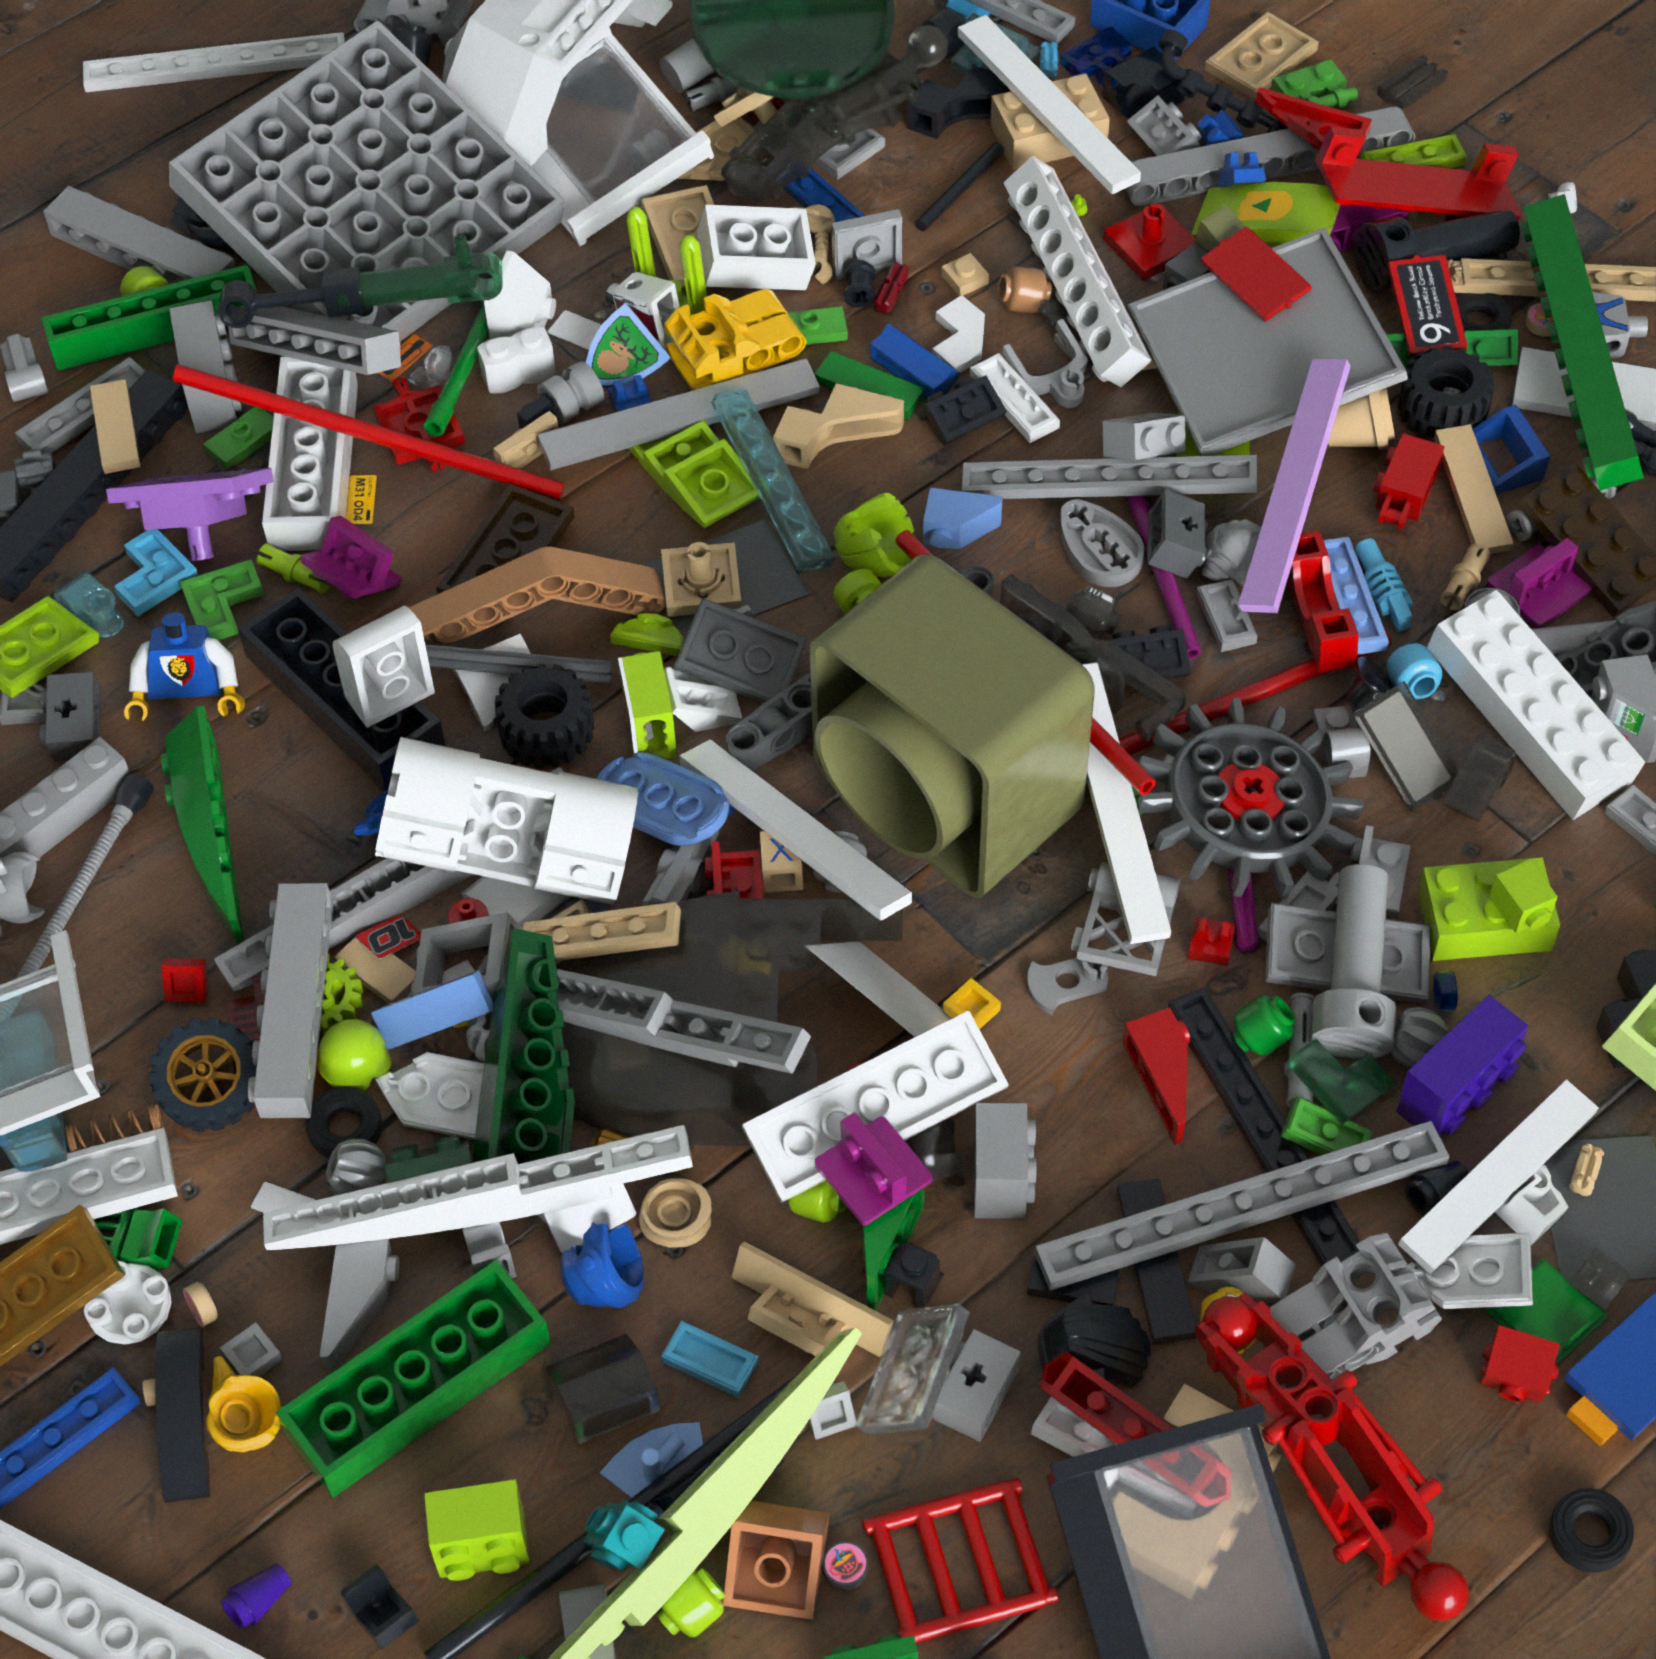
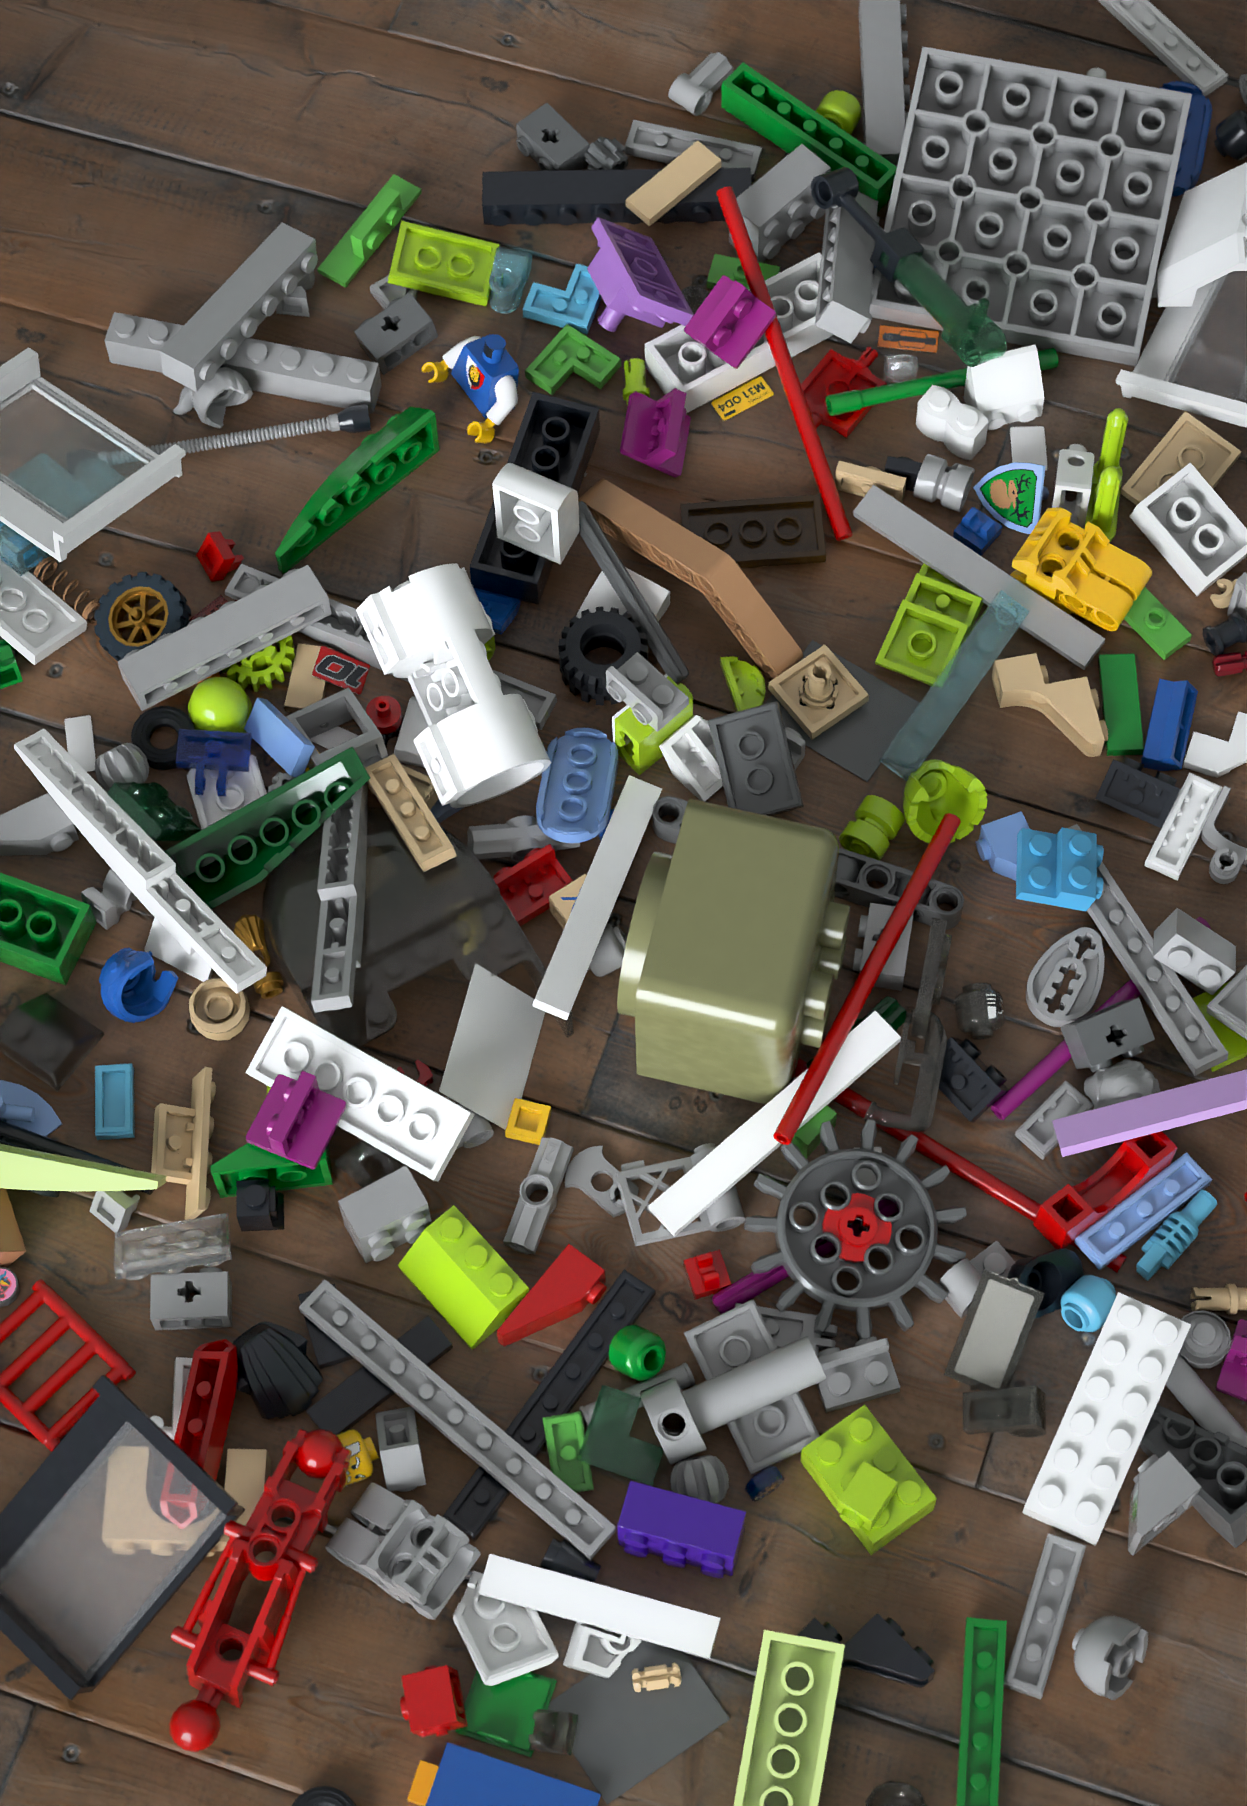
camera: 60 degrees right, 10 degrees up
none -> clear blue hinge [176,729,252,796]
none -> lime slope [398,1205,529,1350]
none -> light grey piece [503,1137,574,1255]
none -> light grey bracket [606,652,689,732]
none -> magenta bracket [684,275,777,369]
none -> dark azure plate [1016,827,1104,912]

